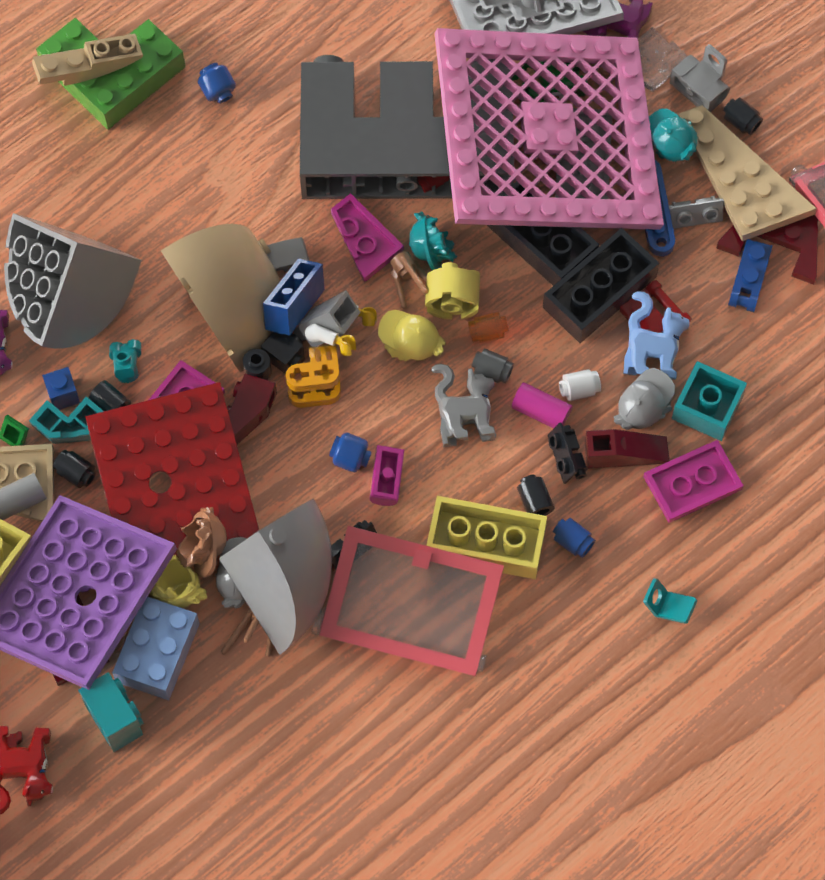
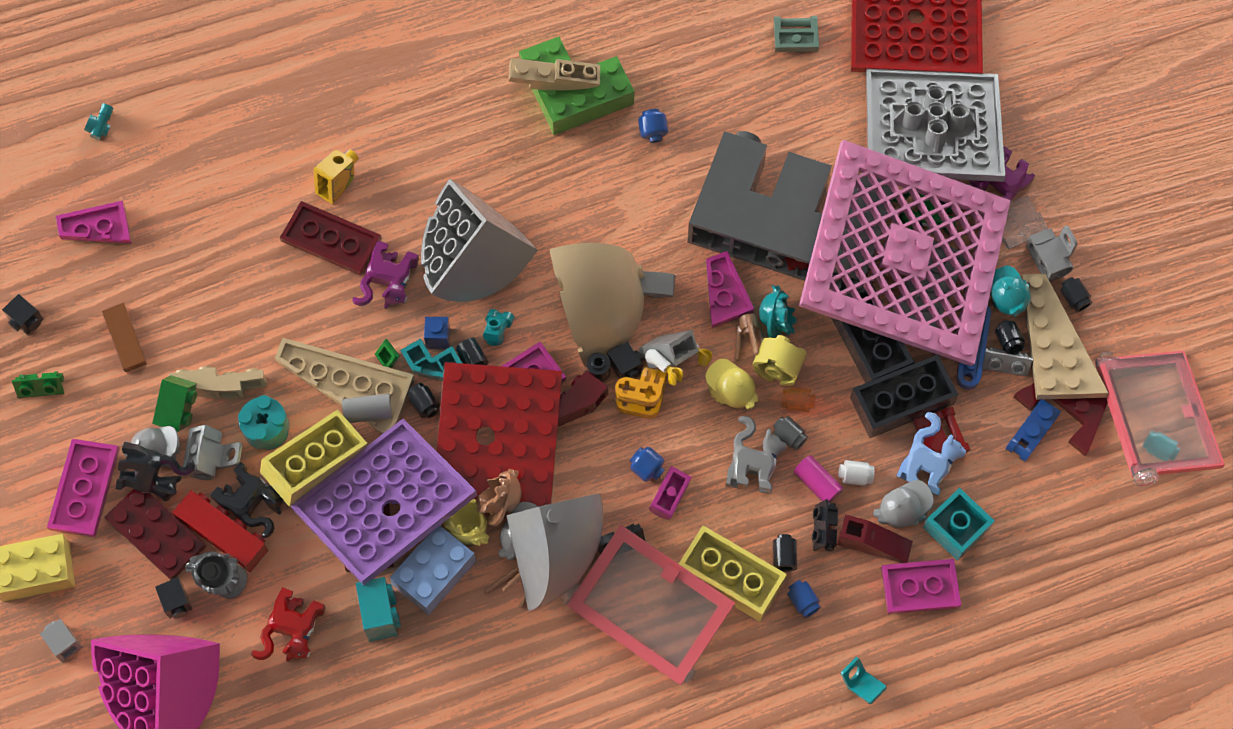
camera: 20 degrees right, 0 degrees up
blue brick [263,258,325,335] -> none
none -> black brick [995,320,1025,355]

